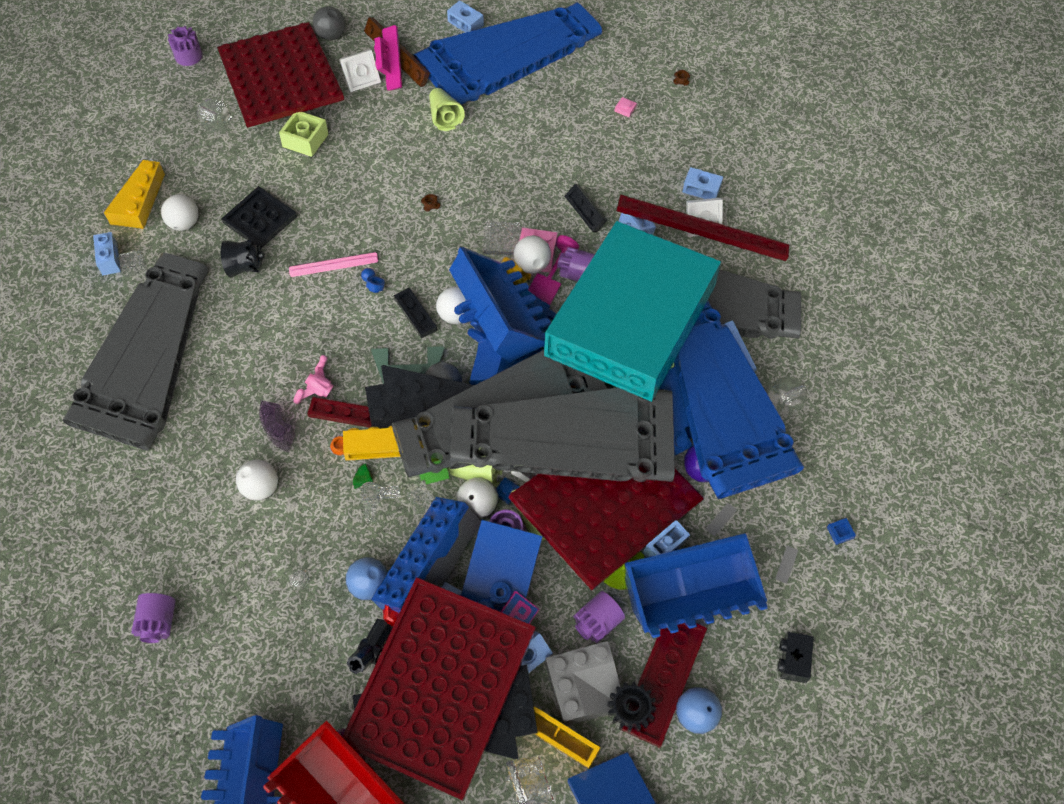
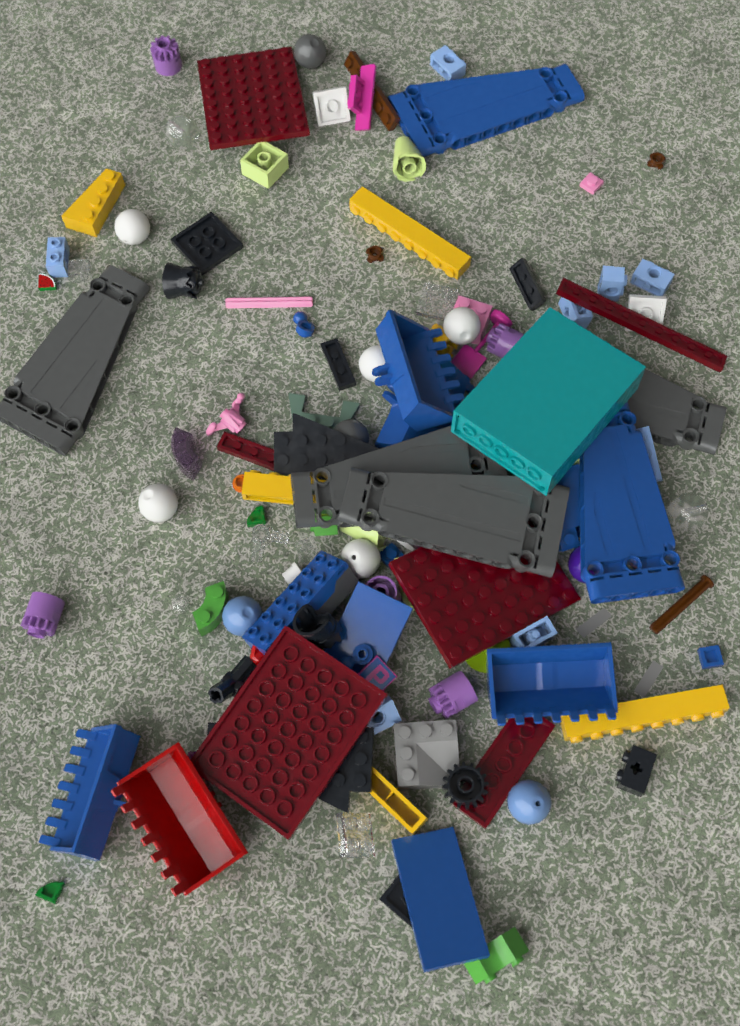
camera: 15 degrees right, 5 degrees up
none -> tile [38,273,57,291]
none -> bright green brick [192,581,229,636]
none -> white piece [282,562,301,584]
none -> black hat [293,604,343,650]
none -> yellow brick [349,186,471,280]
none -> yellow brick [560,684,730,744]
none -> light blue brick [597,266,628,302]
none -> reddish brown axle [649,575,714,634]

